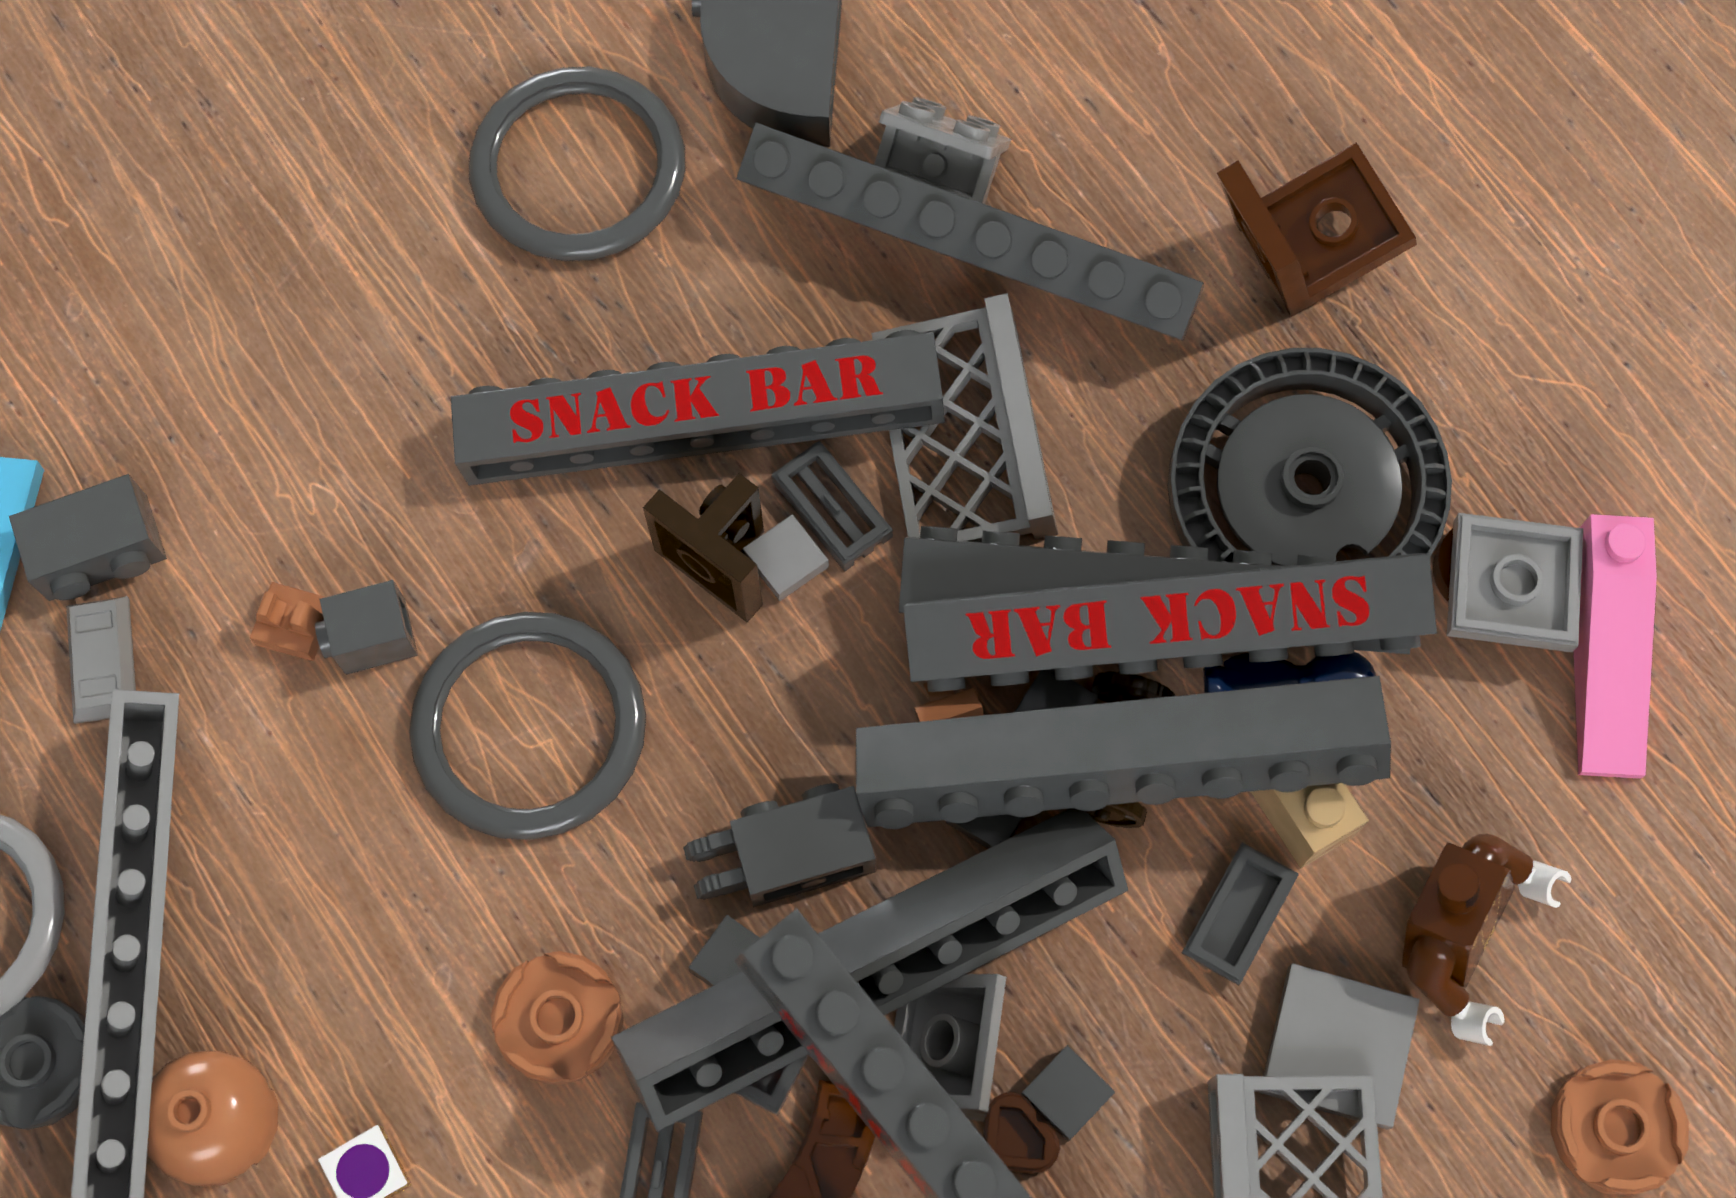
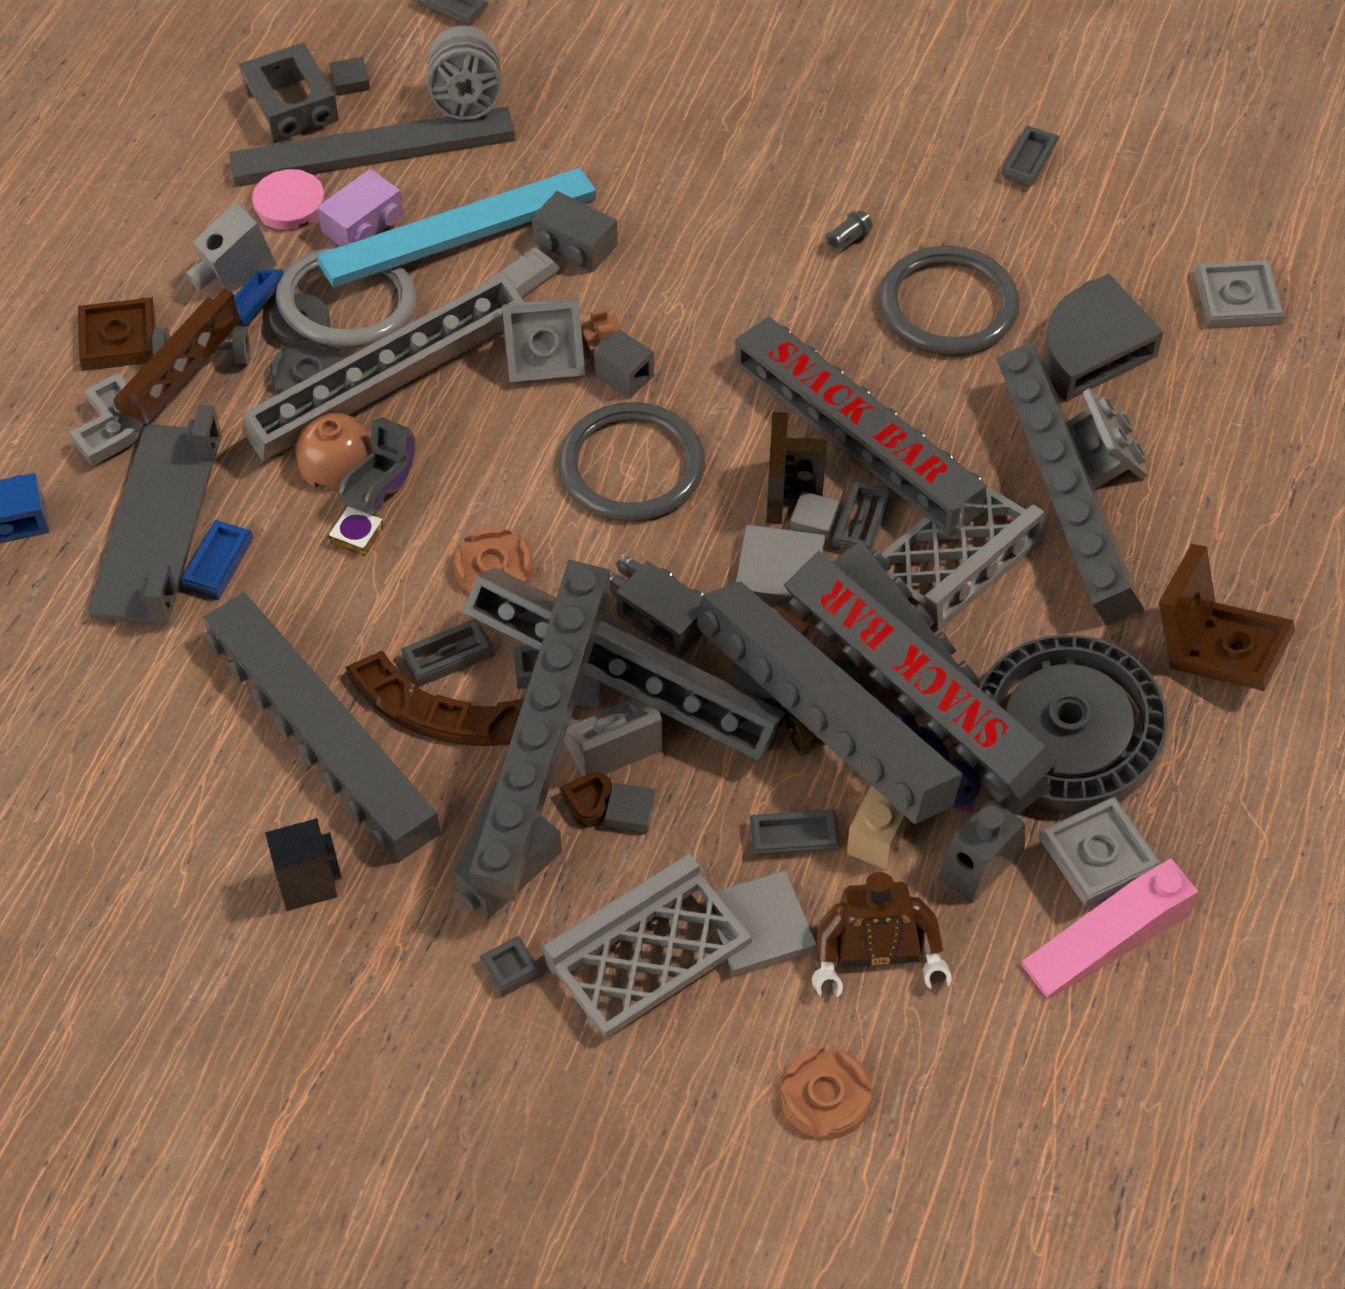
camera: 55 degrees right, 15 degrees down
none -> dark grey animal [338,417,416,515]
none -> light grey bracket [502,298,585,382]
none -> light grey tile [736,525,825,604]
none -> dark grey pin [825,210,872,253]
none -> dark grey torso [939,799,1025,904]

